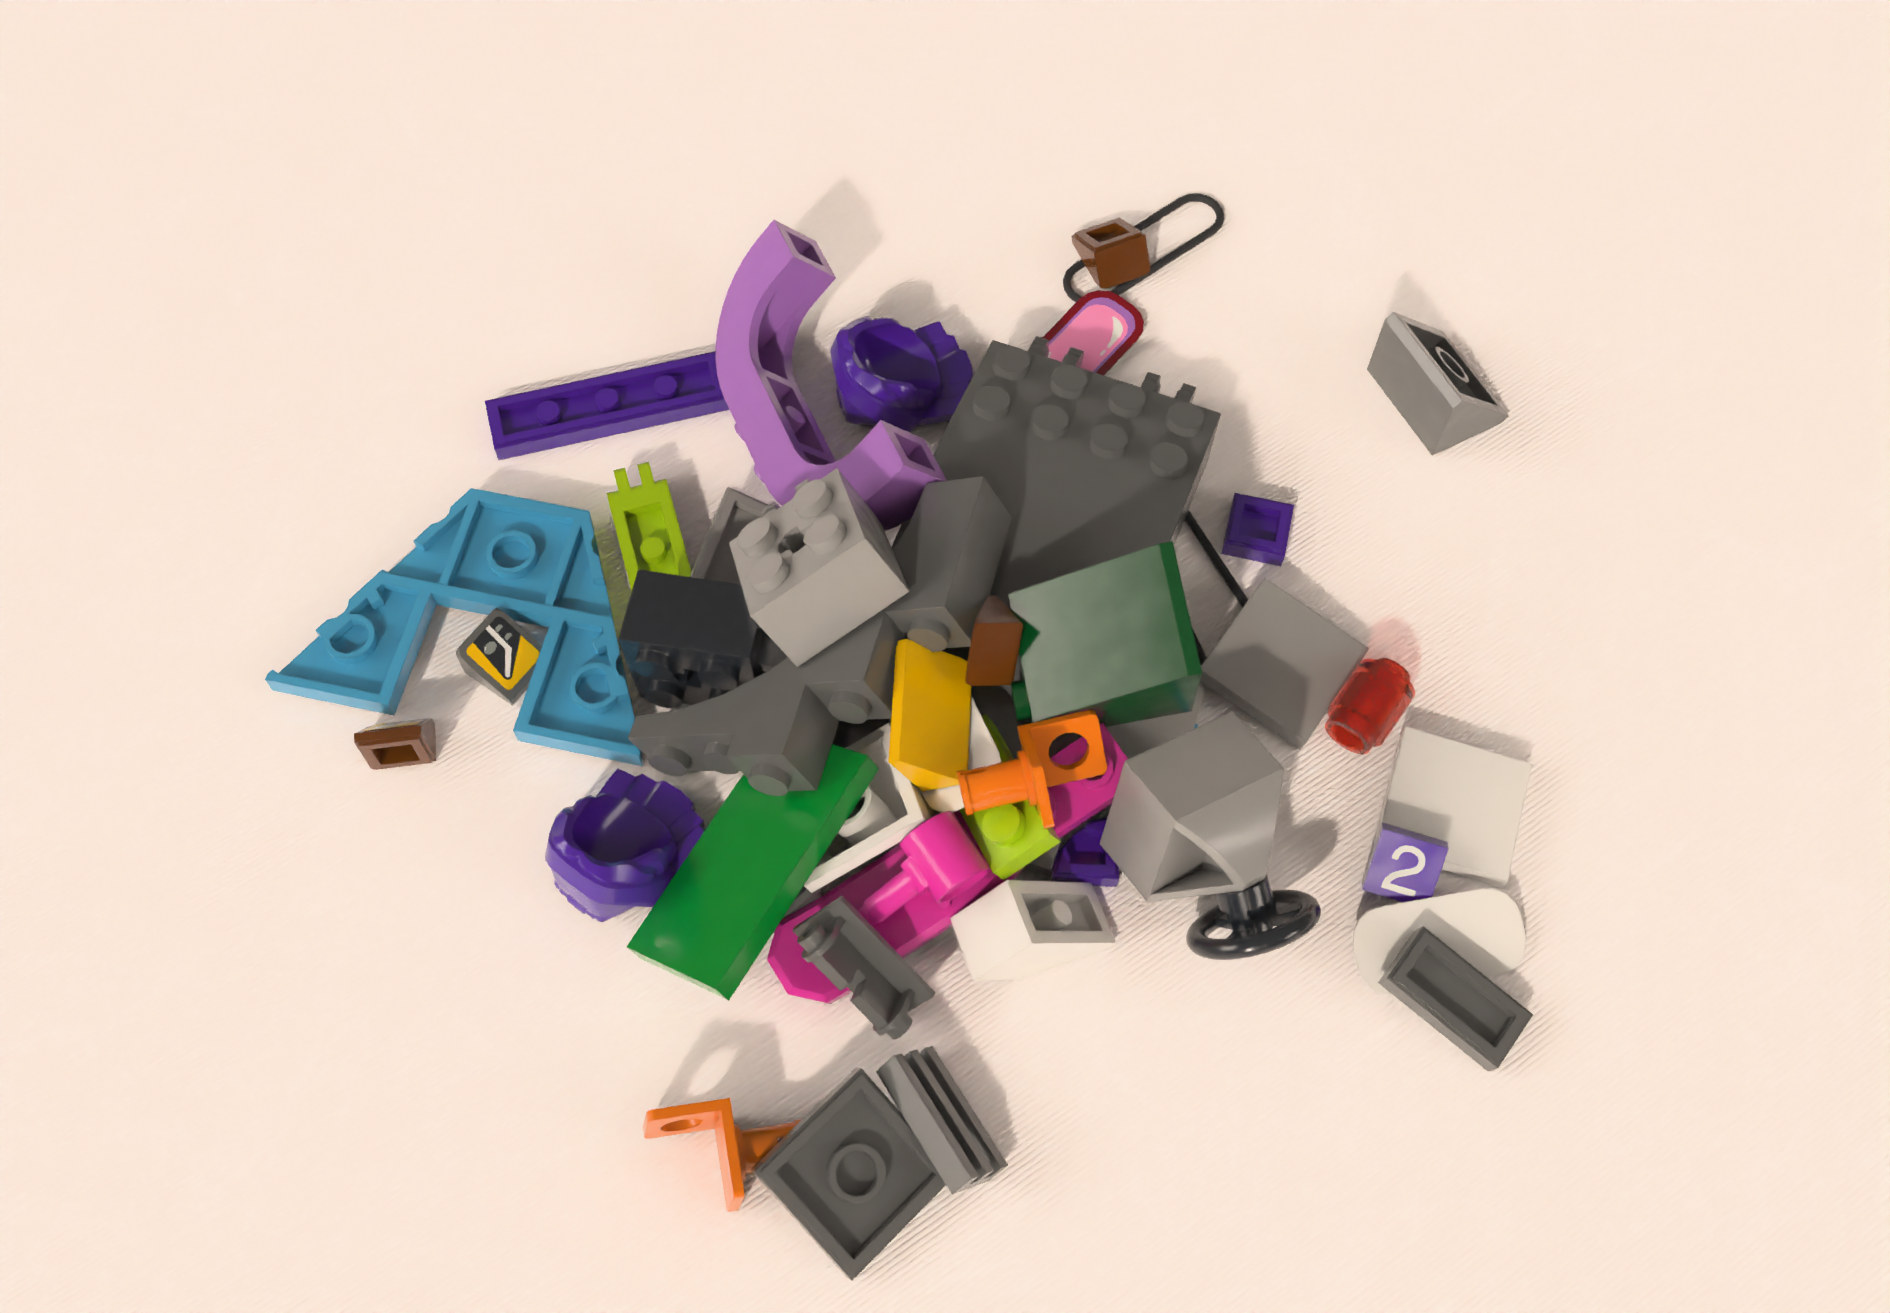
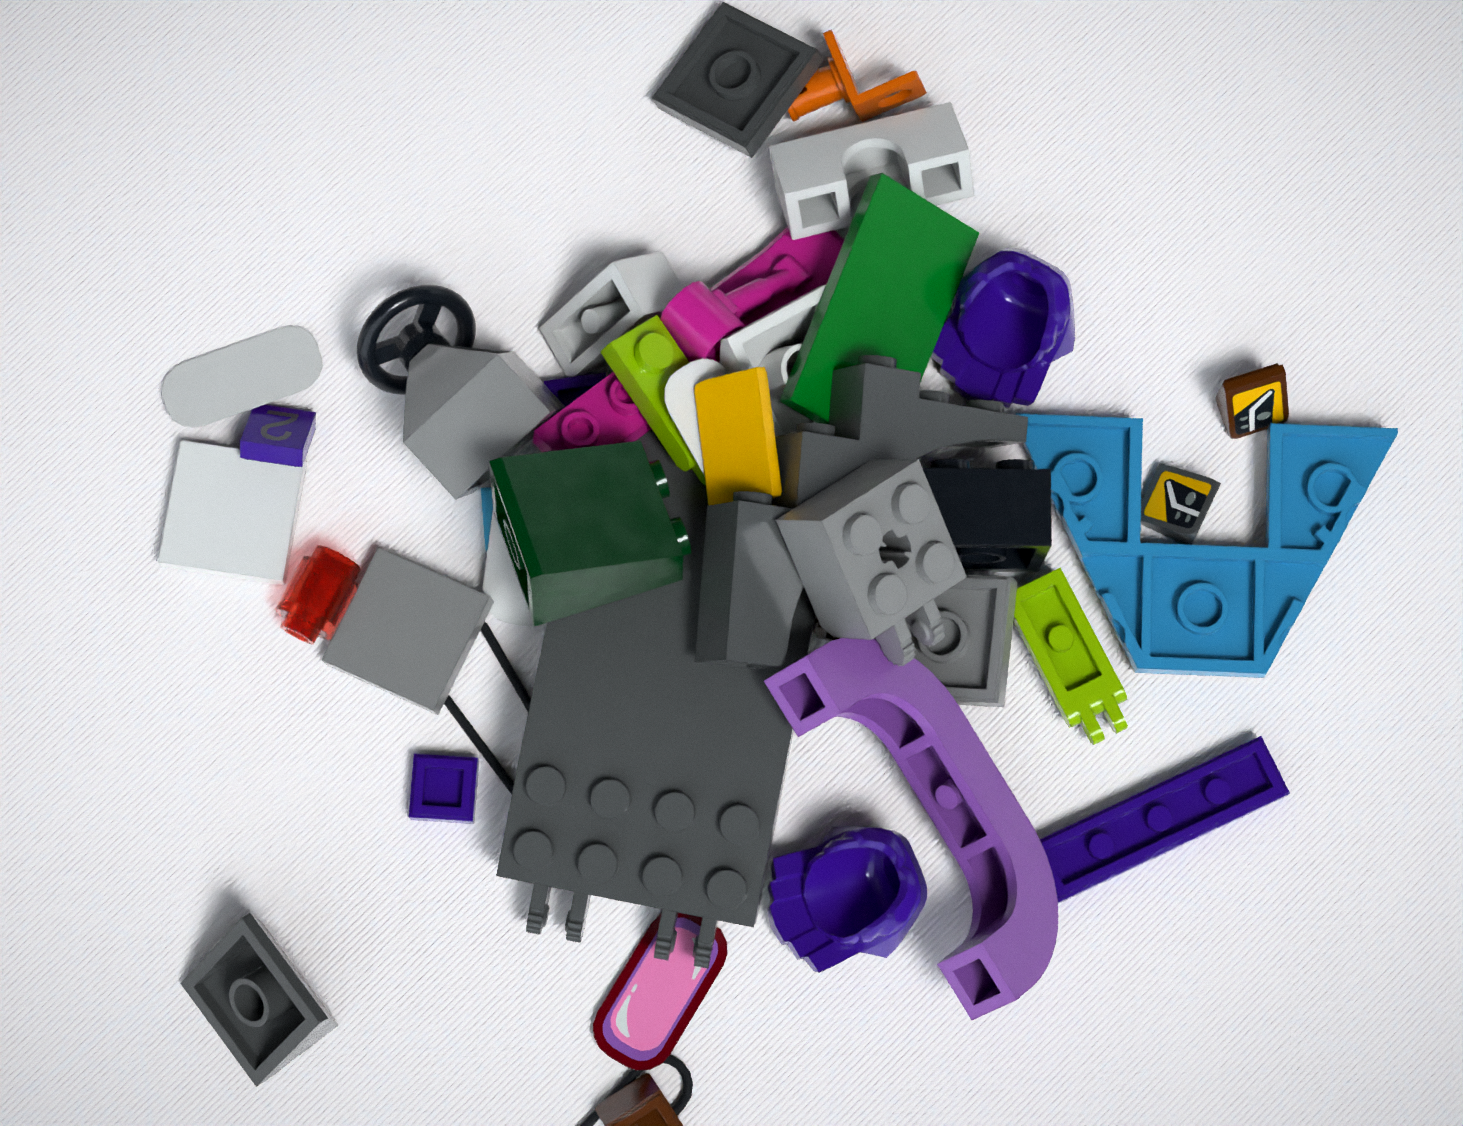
camera: 175 degrees right, 15 degrees up
dark grey hinge [792,896,936,1040] -> none
dark grey tile [875,1046,1008,1195] -> none
orange bracket [956,710,1107,829] -> none
reddish brown slope [965,596,1023,686] -> none
dark grey tile [1378,926,1533,1072] -> none
none -> white arch [769,102,975,240]

